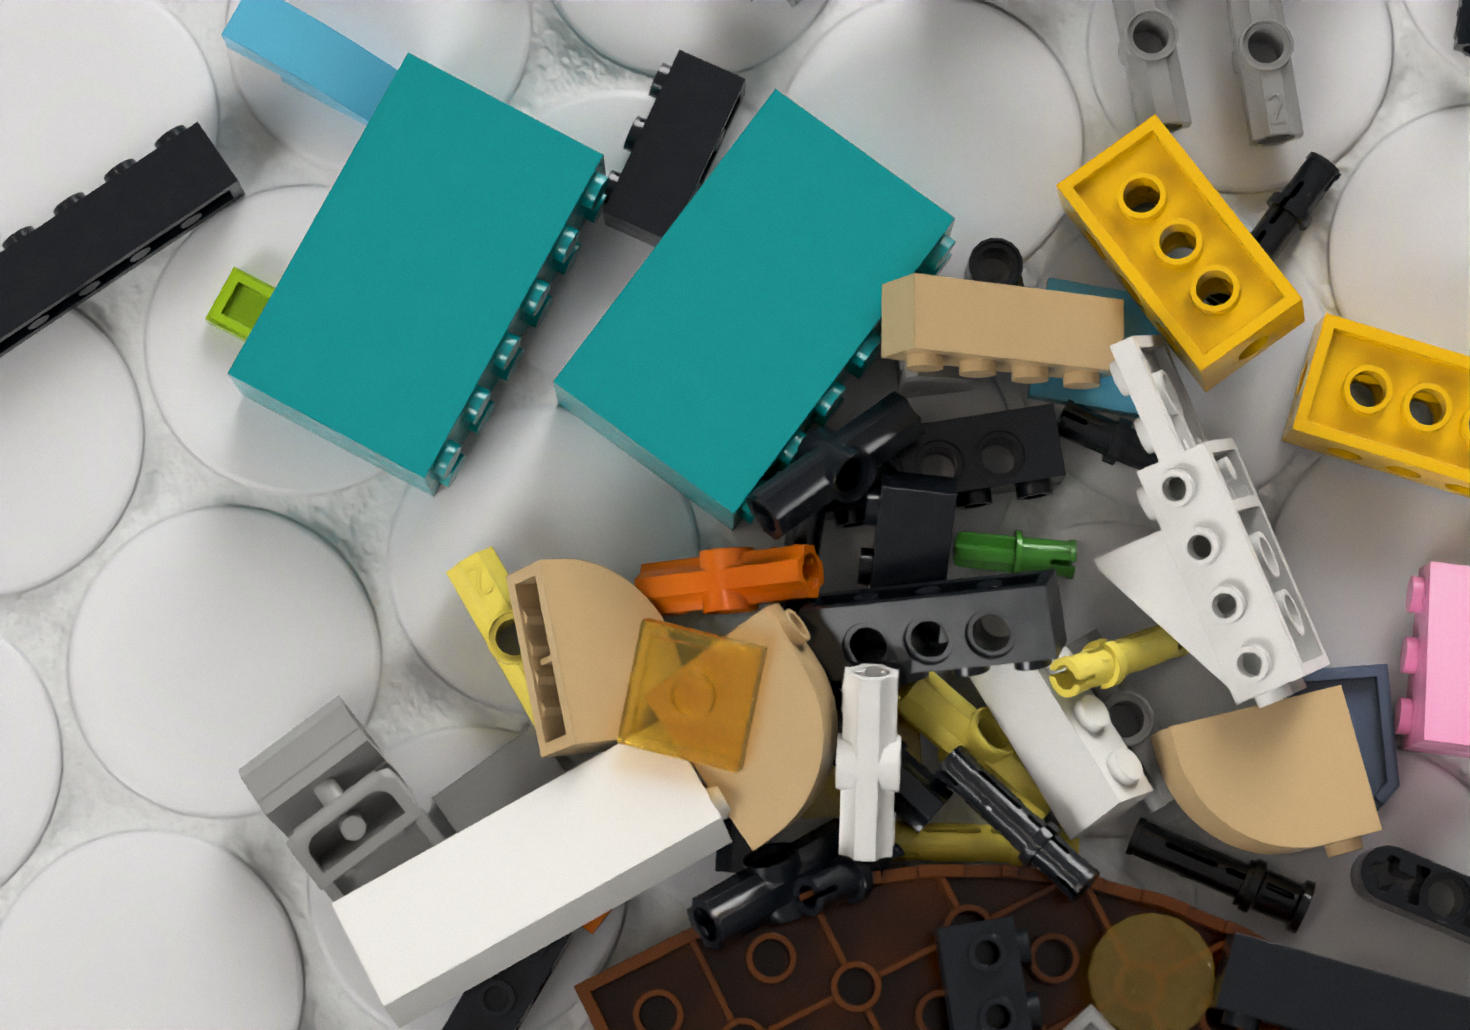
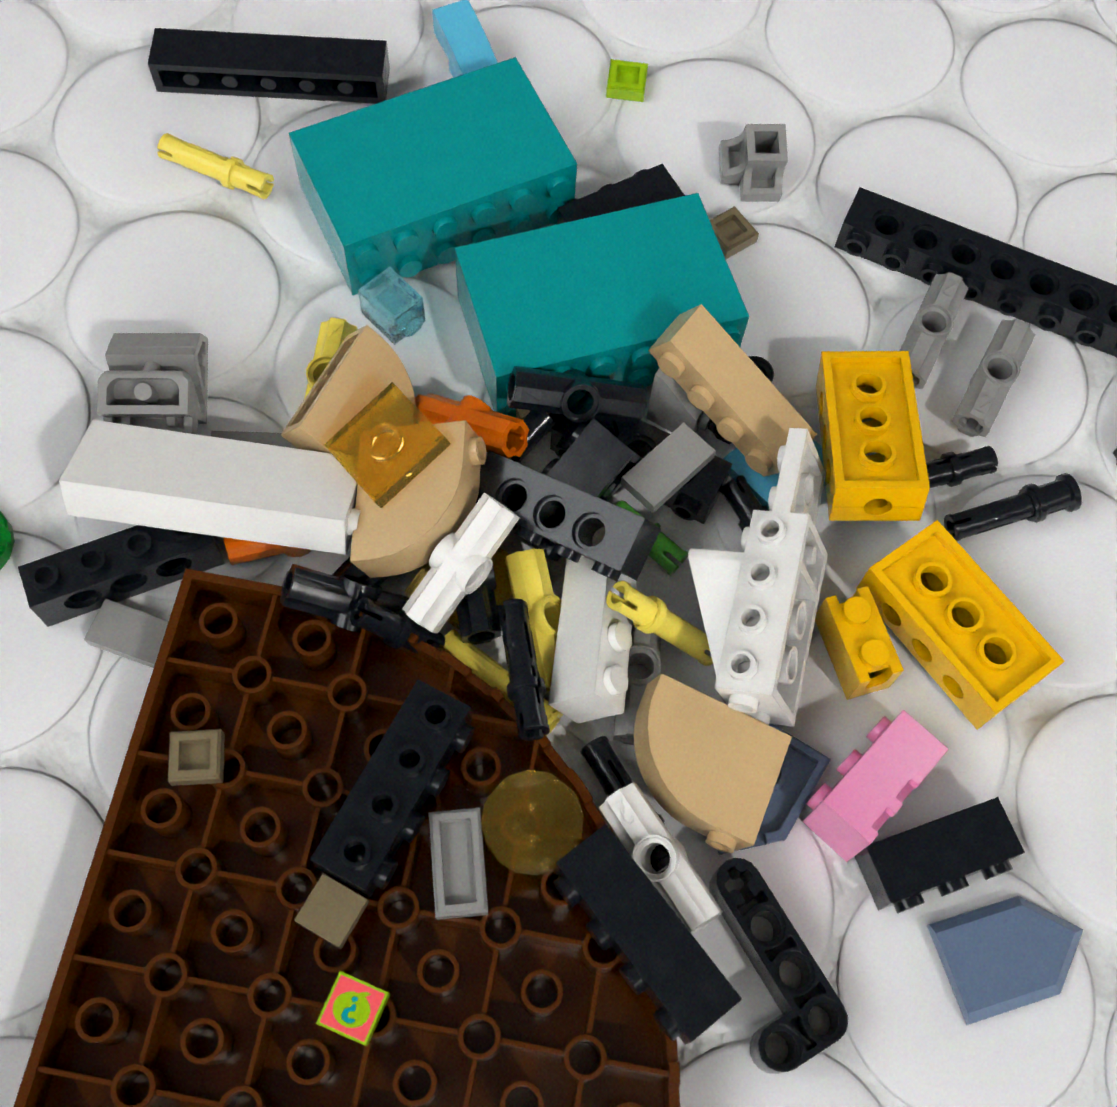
camera: 35 degrees right, 15 degrees down
none -> light yellow pin [157,133,274,199]
none -> clear light blue brick [358,267,426,345]
none -> white piece [599,782,723,934]
none -> light grey tile [621,422,716,513]
none -> dark tan tile [710,206,759,259]
none -> yellow brick [815,586,904,700]
none -> black pin [944,473,1082,541]

